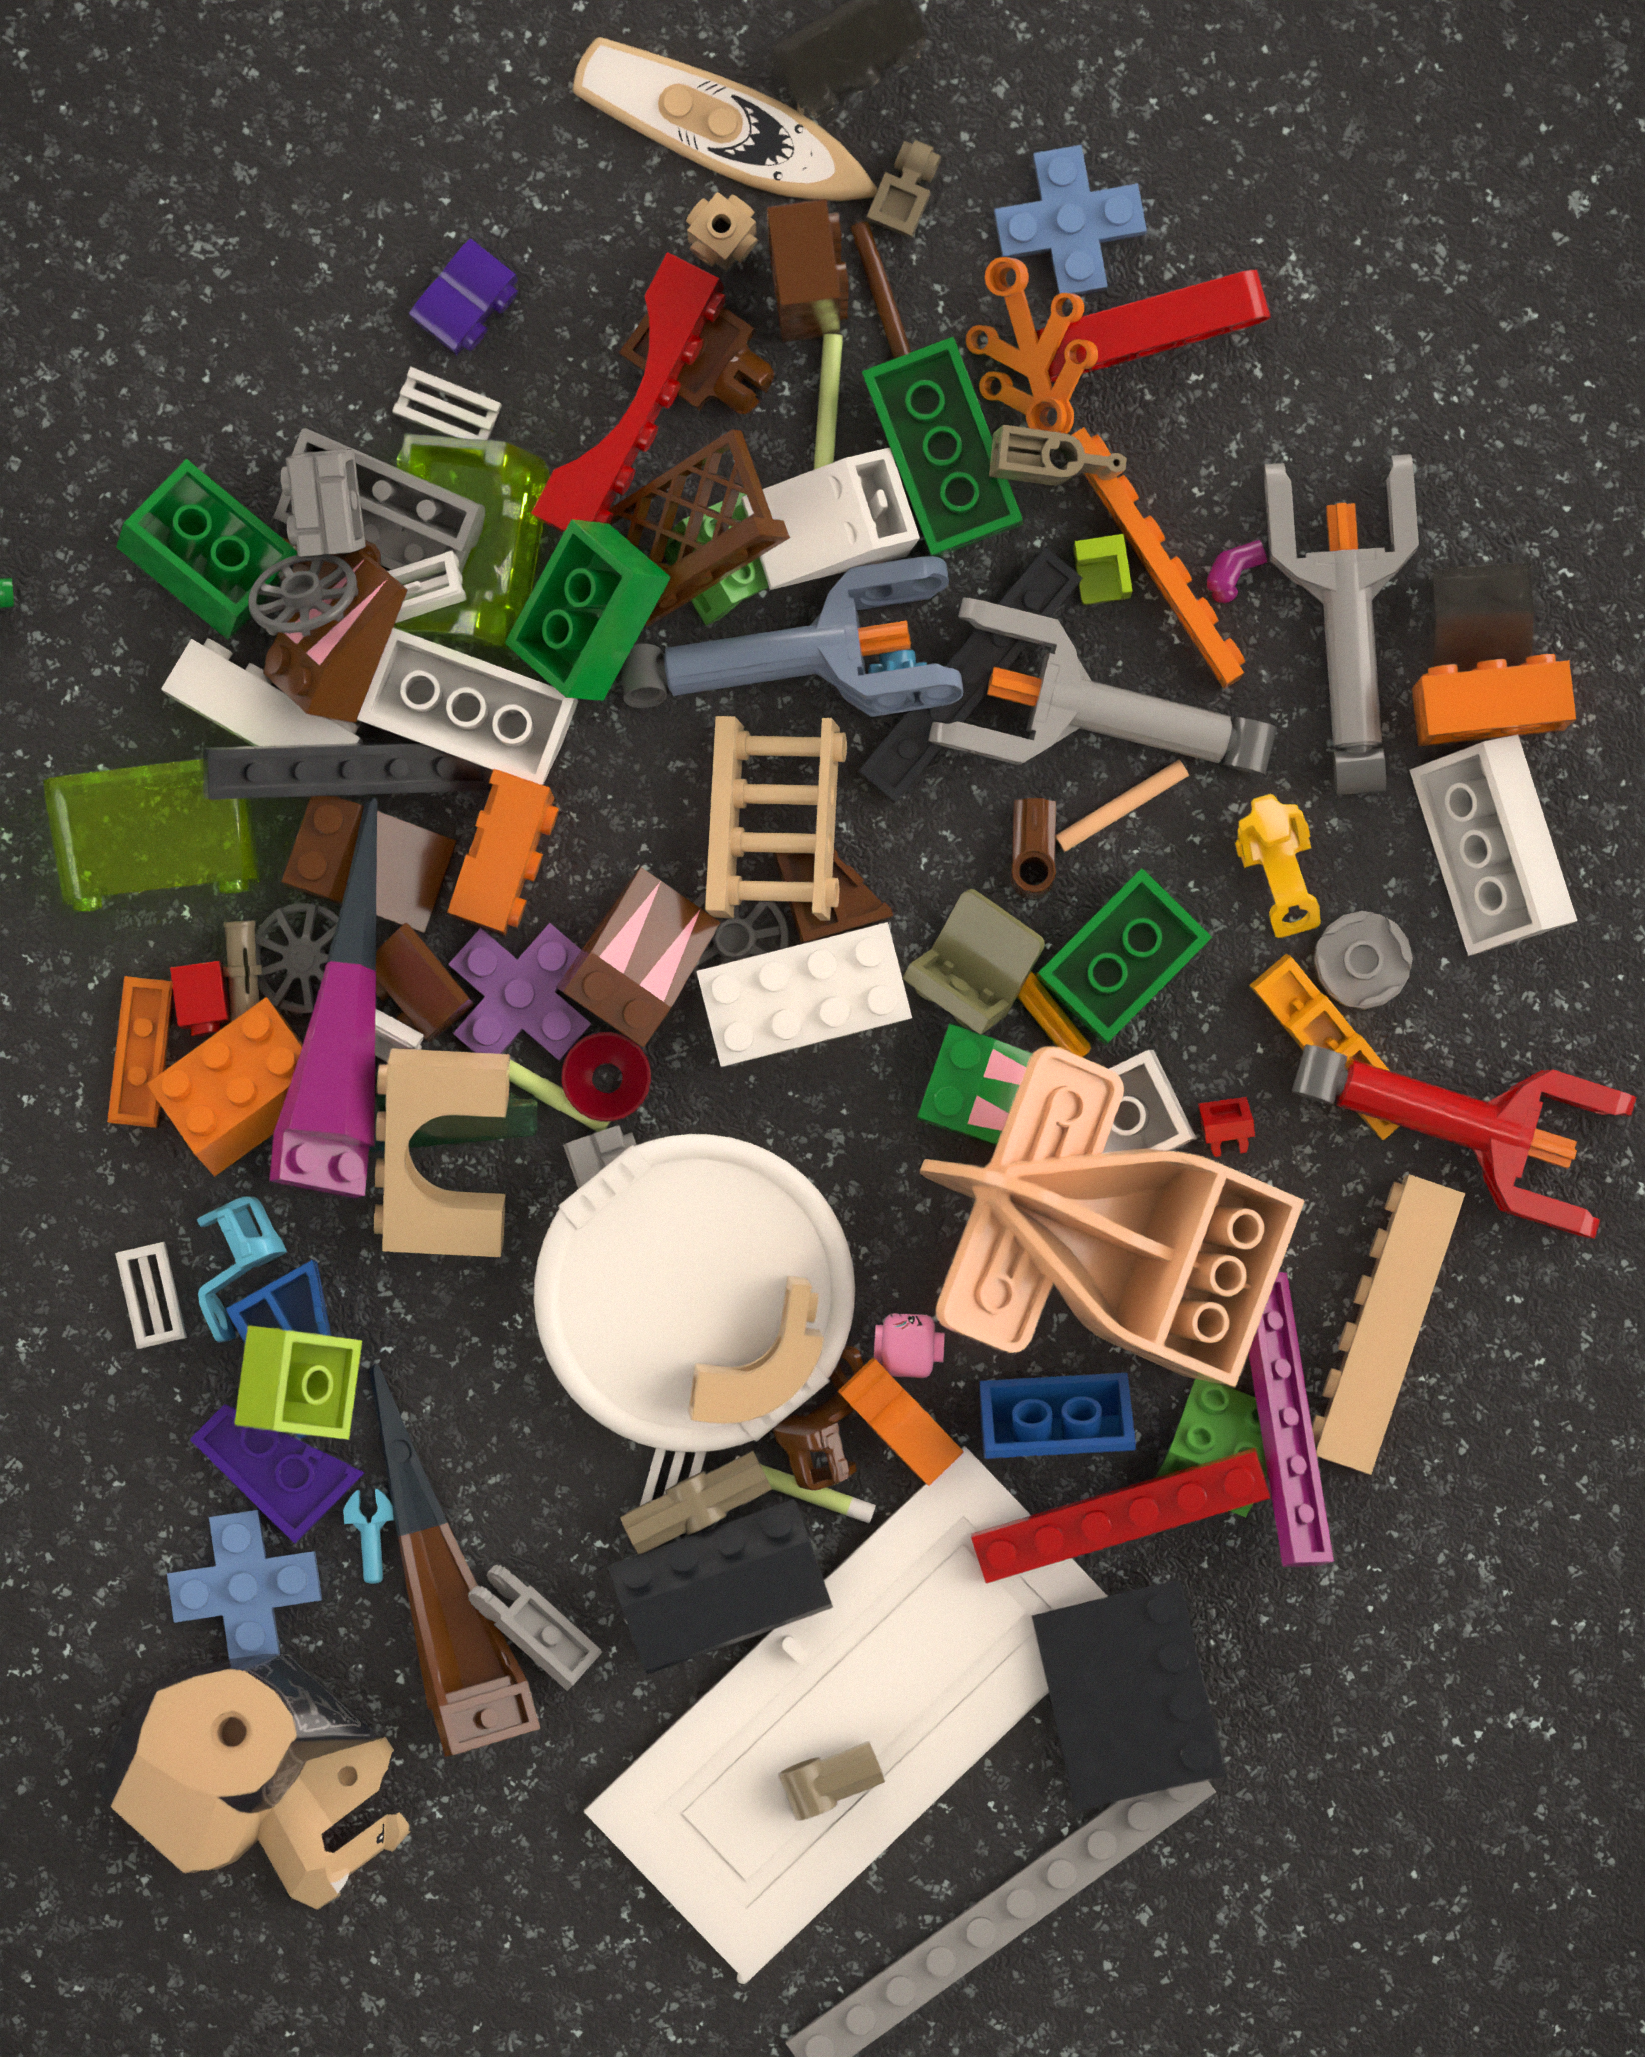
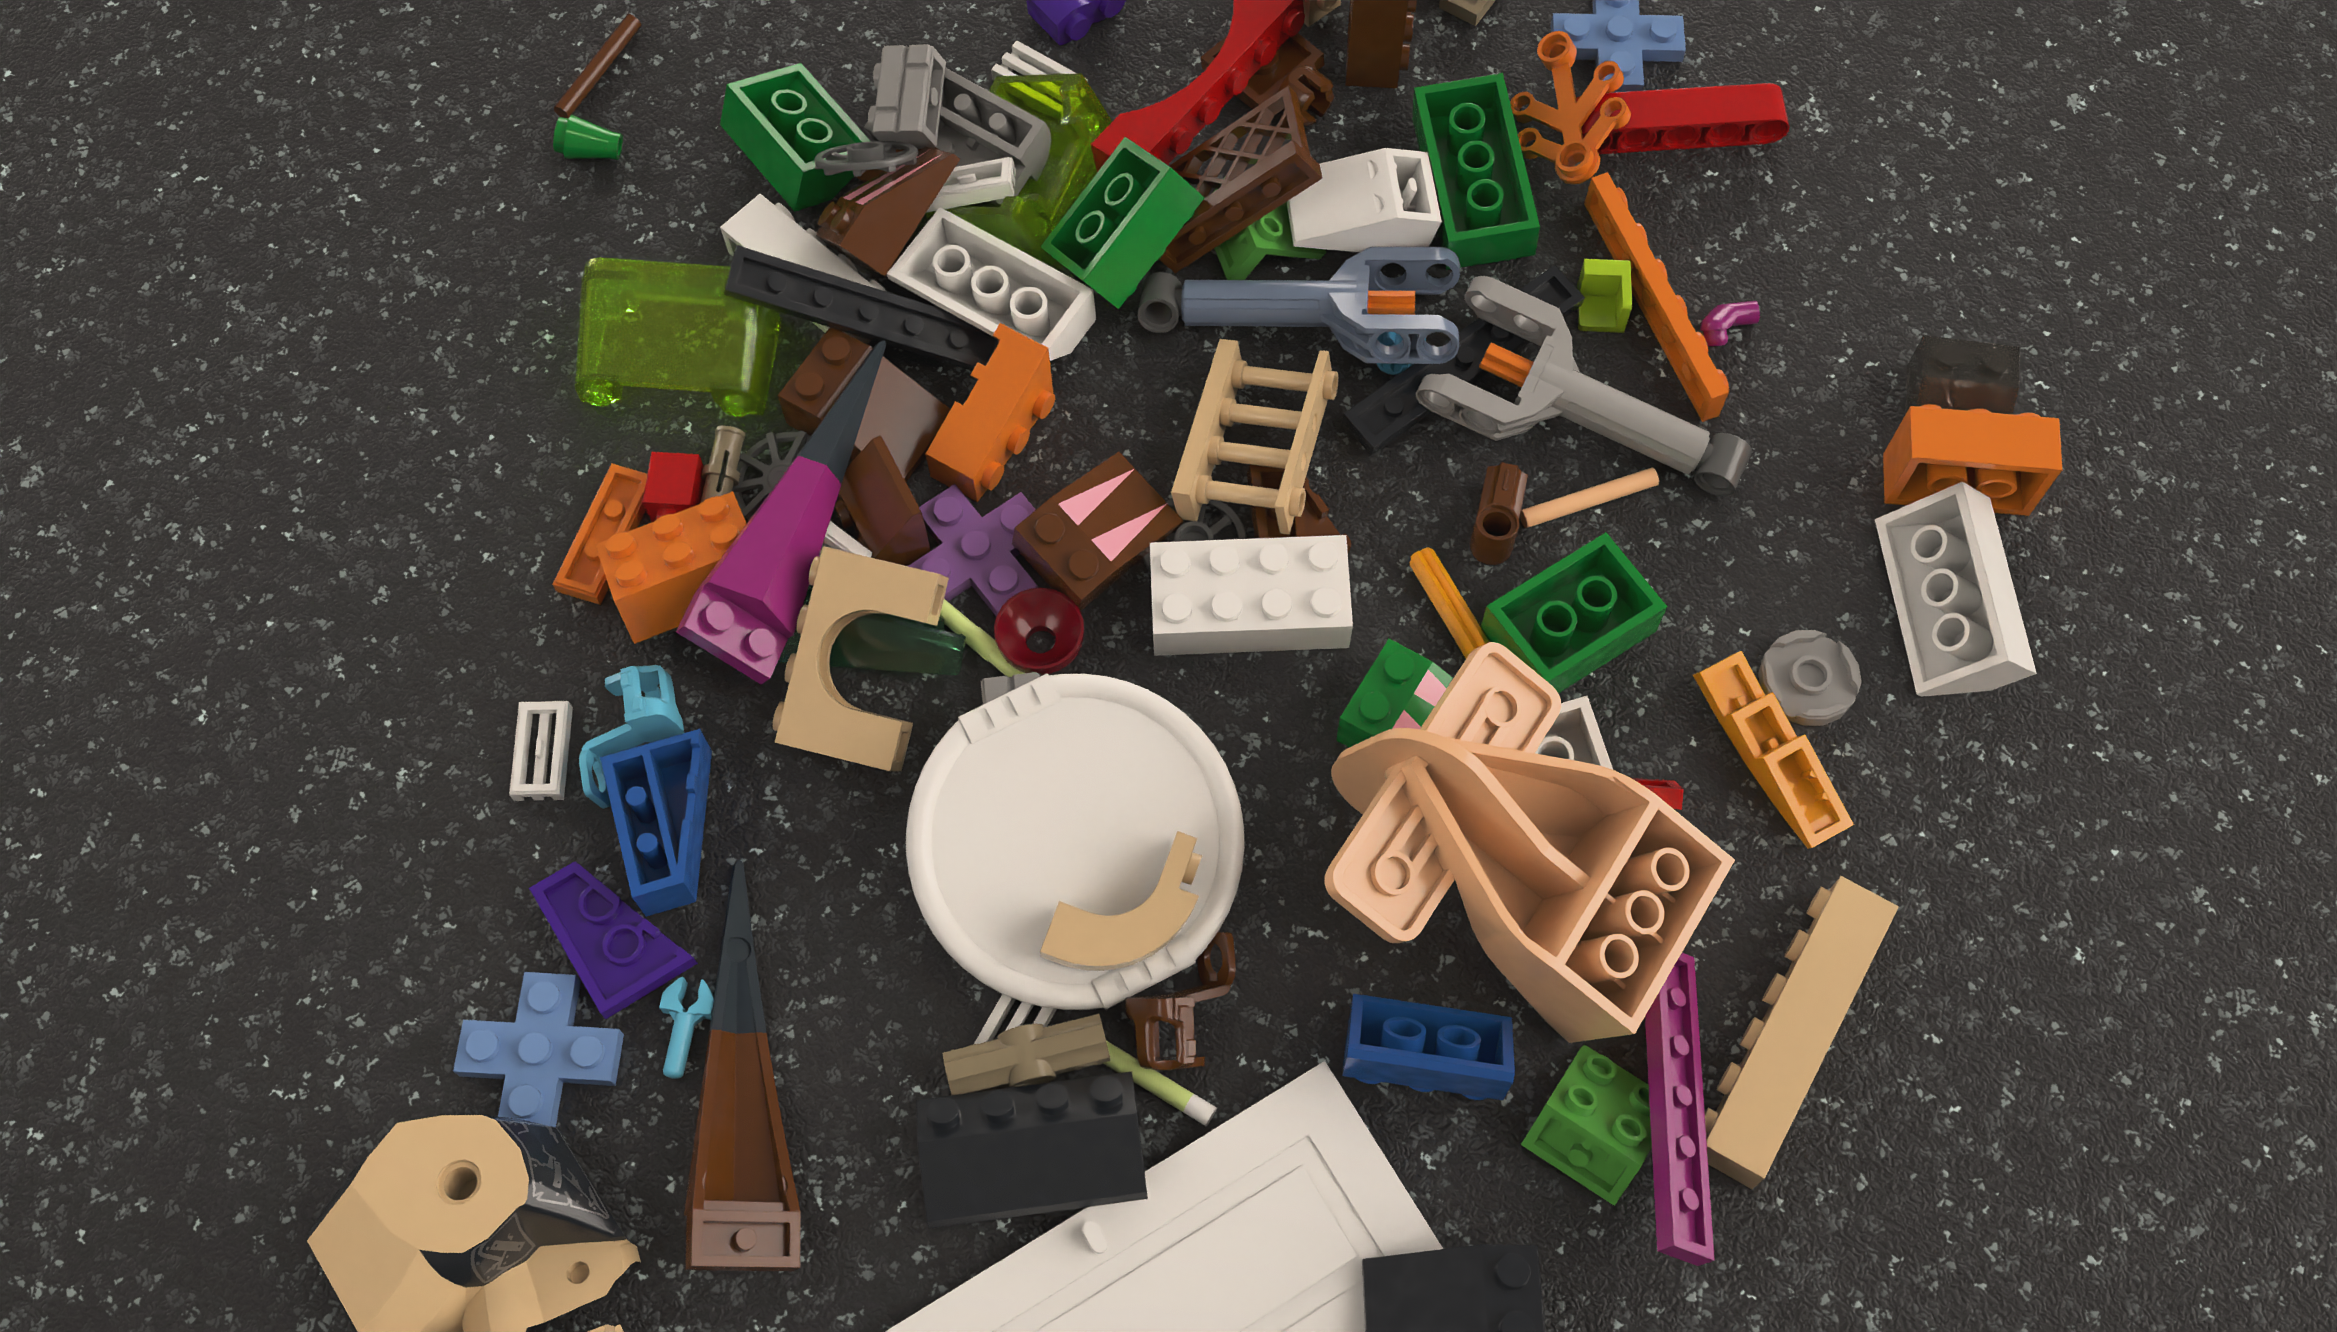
camera: 15 degrees right, 20 degrees down
lime slope [234,1326,362,1439] -> none
light grey hinge [468,1564,602,1691] -> none
yellowish green bar [814,334,843,470] -> none
orange piece [838,1358,964,1486] -> none
reddish brown bar [850,221,912,359] -> none
bright pink head [874,1313,945,1378] -> none
olive bracket [902,889,1045,1034] -> none
red plate [971,1448,1270,1584] -> none
dark tan piece [989,425,1127,485] -> none
yellow piece [1235,794,1321,938] -> none
light grey piece [1264,454,1419,795] -> none
red piece [1291,1044,1636,1239] -> none

